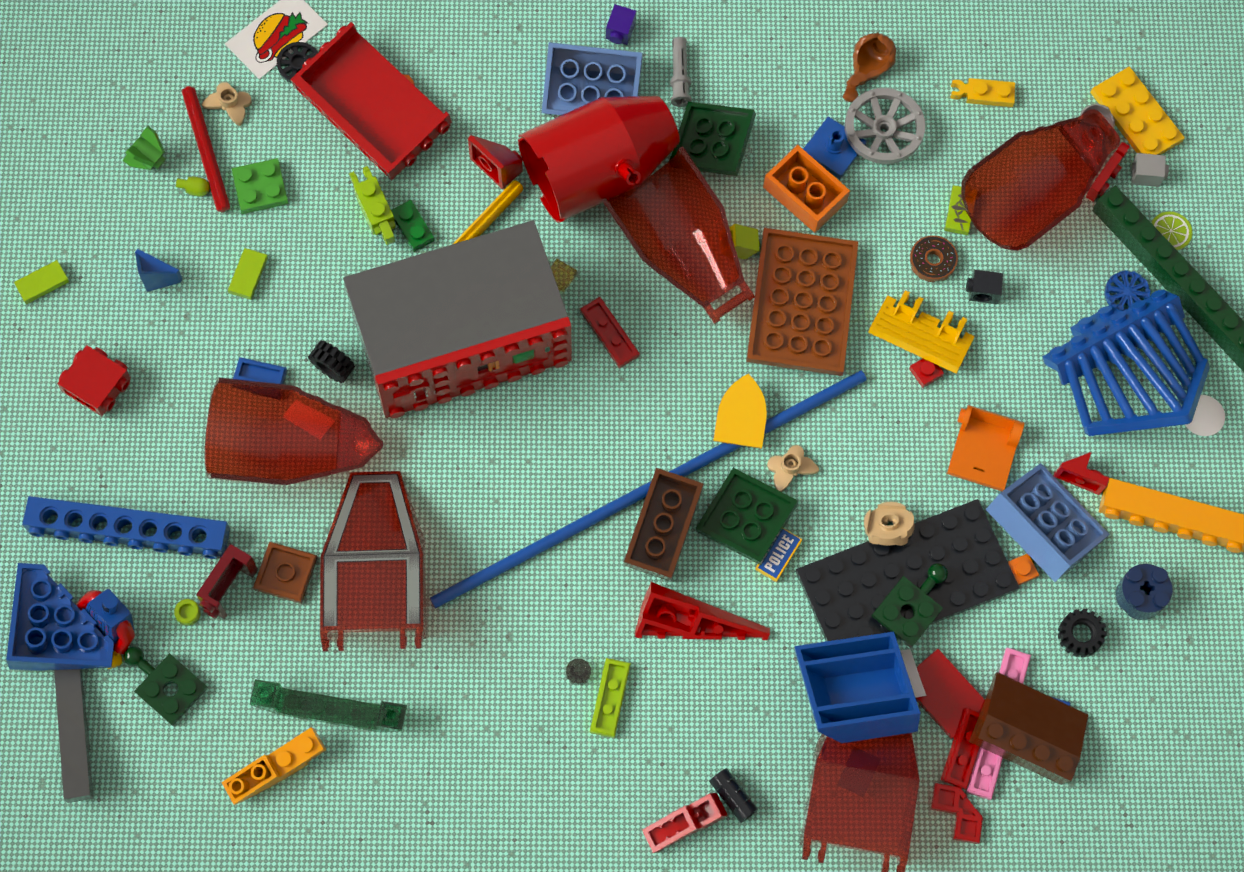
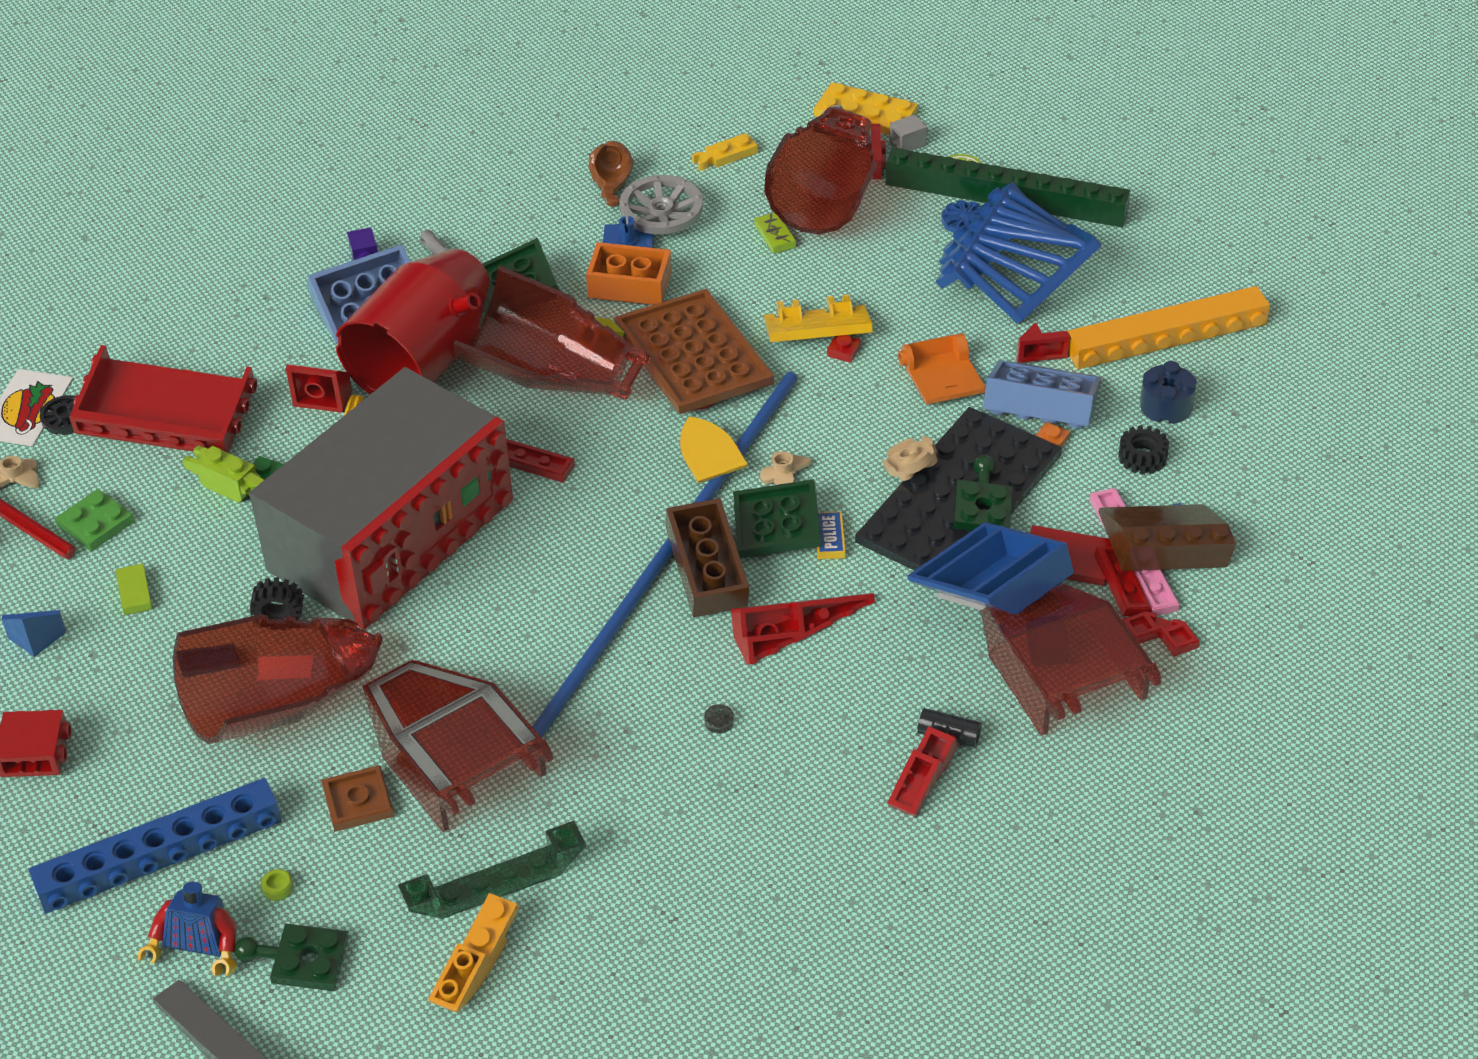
camera: 30 degrees left, 25 degrees down
blue slope [6,563,114,671] -> none
lime cylinder [175,176,210,197] -> none
dark red panel [196,544,258,620] -> none
lime tile [590,658,631,738] -> none
tile [910,236,958,282] -> none
black brick [966,270,1003,304] -> none
white sticker [1185,395,1225,436] -> none

